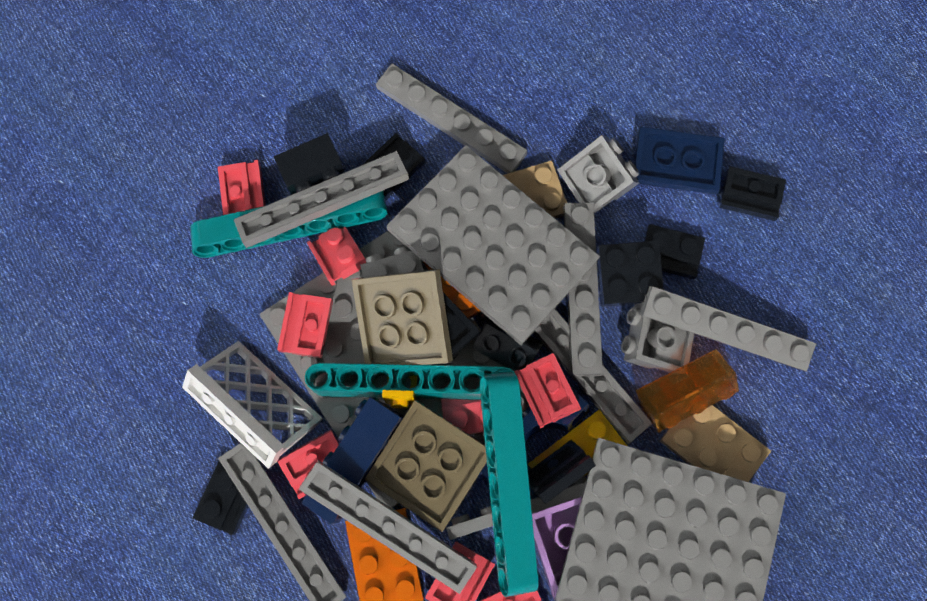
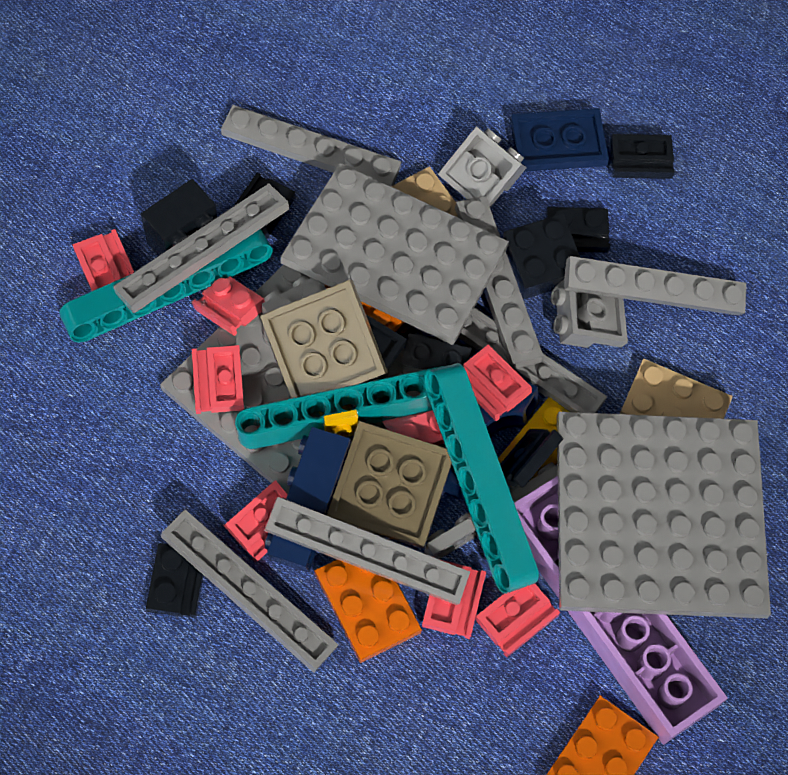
camera: 25 degrees left, 10 degrees down
white fence [182,341,323,469] -> none
clear orange brick [636,349,739,433] -> none

